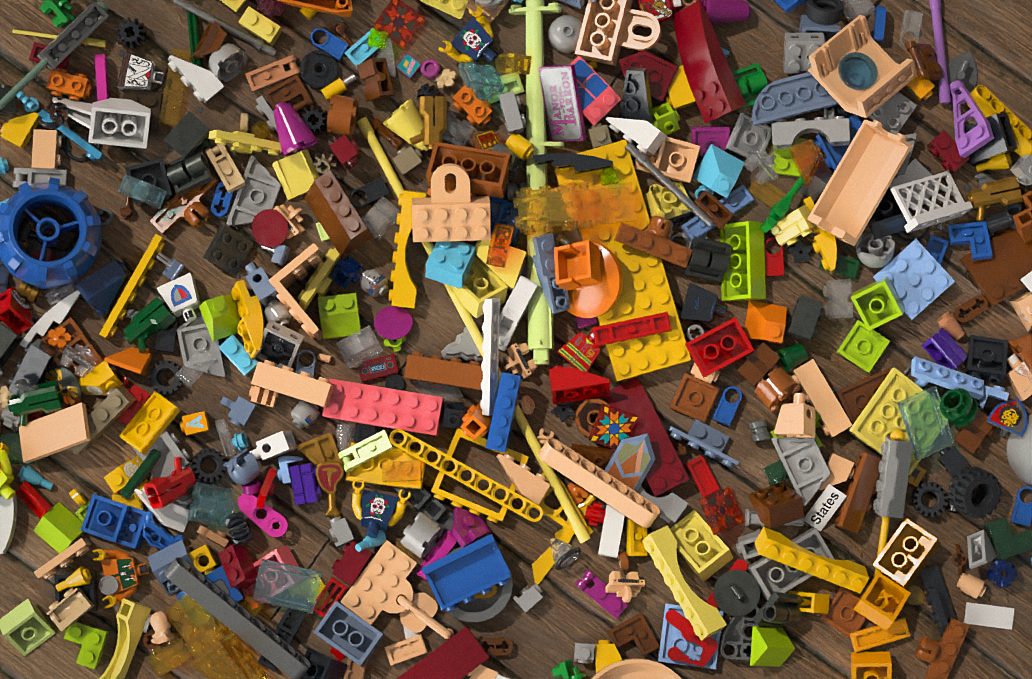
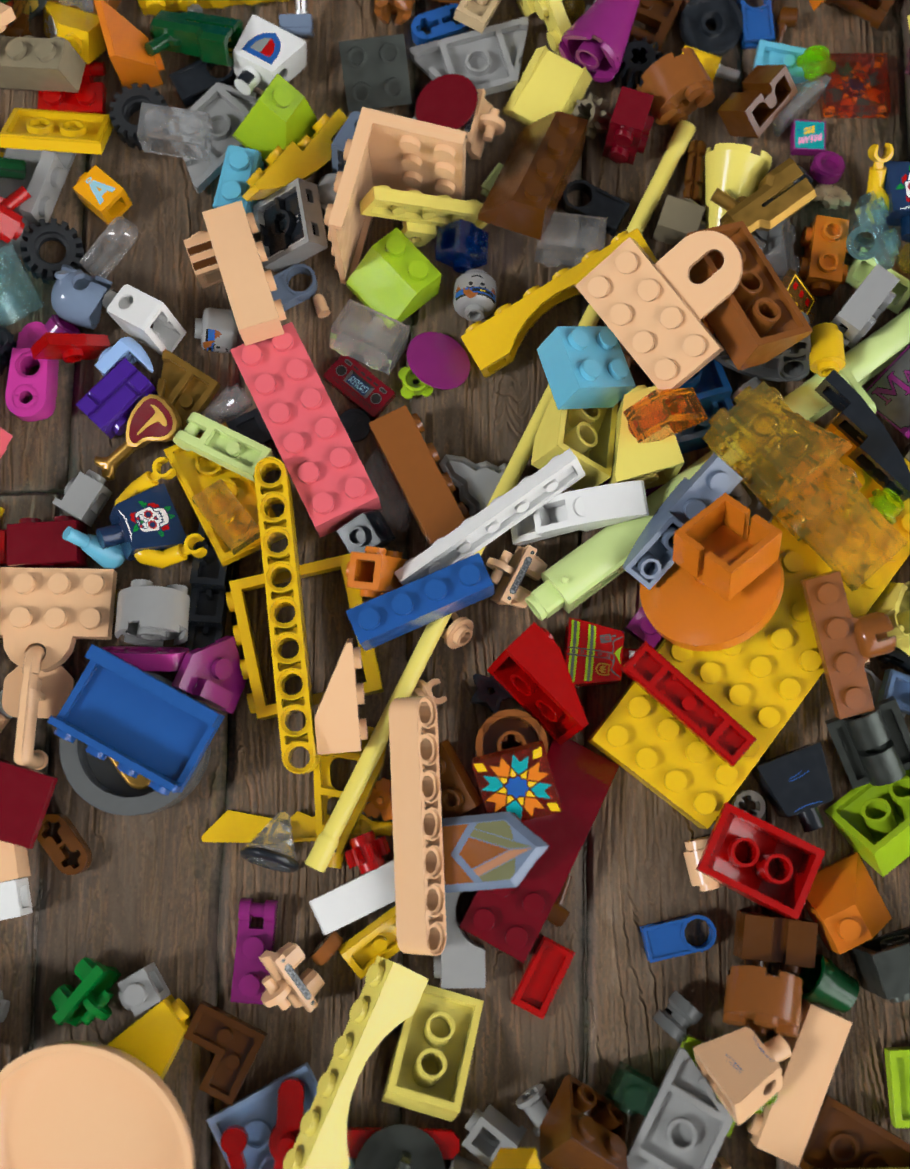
camera: 50 degrees right, 5 degrees down
sand blue brick [220,396,257,427] -> none
medium azure plate [232,433,248,451] -> none
light grey brick [513,583,543,613] -> none
sand blue bracket [668,419,740,468] -> none
dark orange tile [670,373,720,423] -> none
clear red tile [698,486,745,535] -> none

